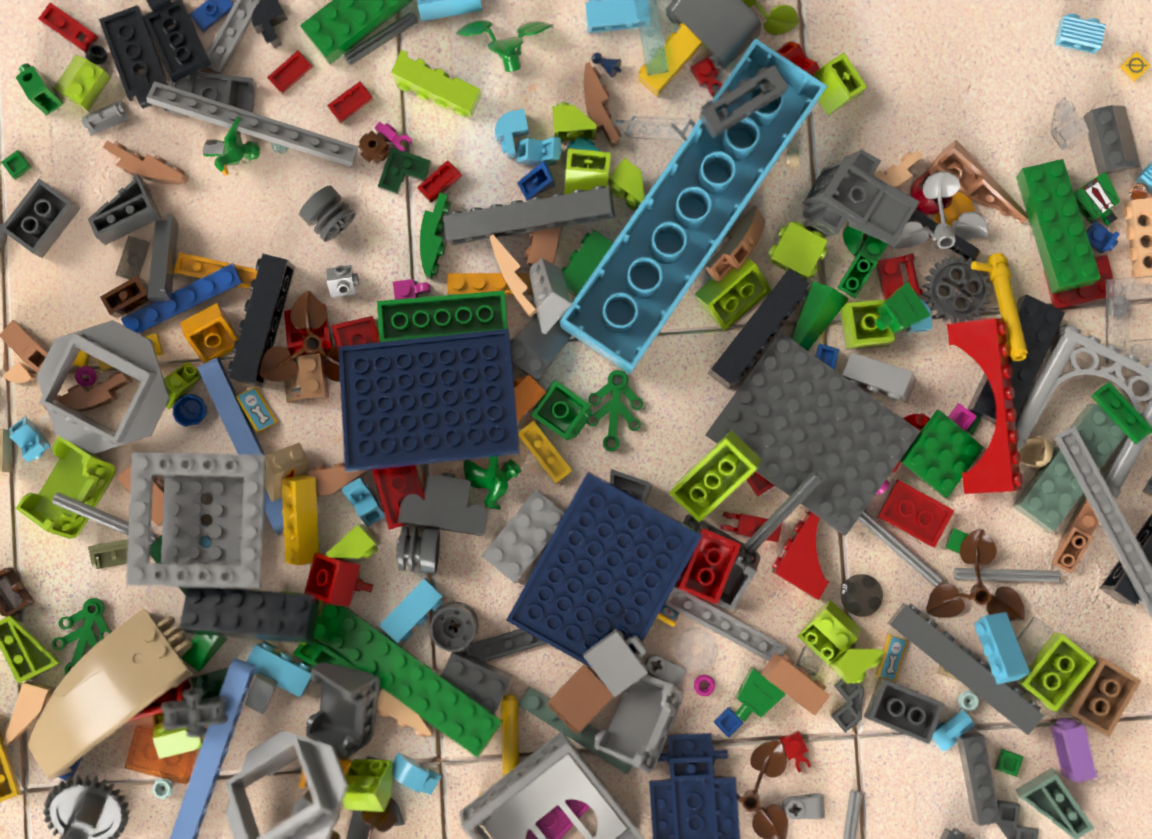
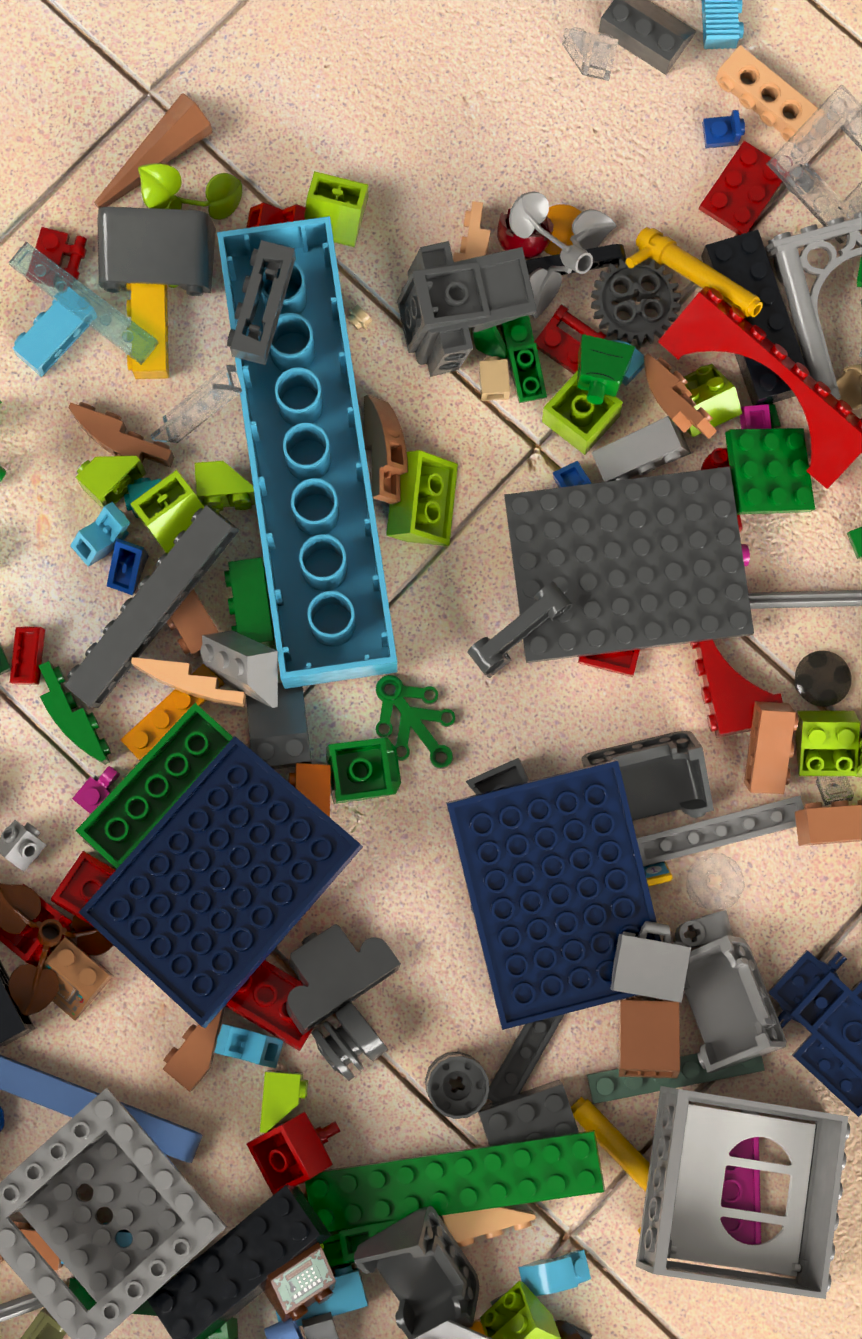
camera: 50 degrees left, 5 degrees down
slope [236,387,278,433] -> none
tan slope [265,442,309,502] -> none
yellow brick [281,475,319,566] -> none
medium azure brick [379,578,444,643] -> none
green animal [464,456,521,510] -> none
light grey brick [482,490,565,583] -> none
medium azure brick [495,109,529,159] -> none
yellow plate [518,421,572,484] -> none
dark blue piece [591,53,622,78] -> none
lime brick [669,430,762,523] -> none
red slope [674,528,741,604] -> none
red plate [690,56,723,97] -> none
dark pink plate [694,674,715,696] -> none
black brick [708,268,810,389] -> none
blue tile [713,707,743,738] -> none
red hinge [720,512,782,543] -> none
green torso [735,667,786,721] -> none
dark grey axle [745,471,822,553] -> none
lime brick [768,221,828,280] -> none
green wedge [790,281,849,351] -> none
red plate [877,480,955,548] -> none
nougat wedge [926,140,1028,224] -> none
green brick [1016,159,1101,294] -> none
torso [1074,172,1120,226] -> none
clear orange hinge [1129,183,1148,200] -> none
none -> slope [264,1243,336,1322]
none -> dark grey piece [468,582,572,678]
none -> tan brick [479,356,510,401]
none -> nougat slope [644,353,717,439]
none -> lime slope [684,363,742,437]
none -> nougat brick [744,701,798,794]

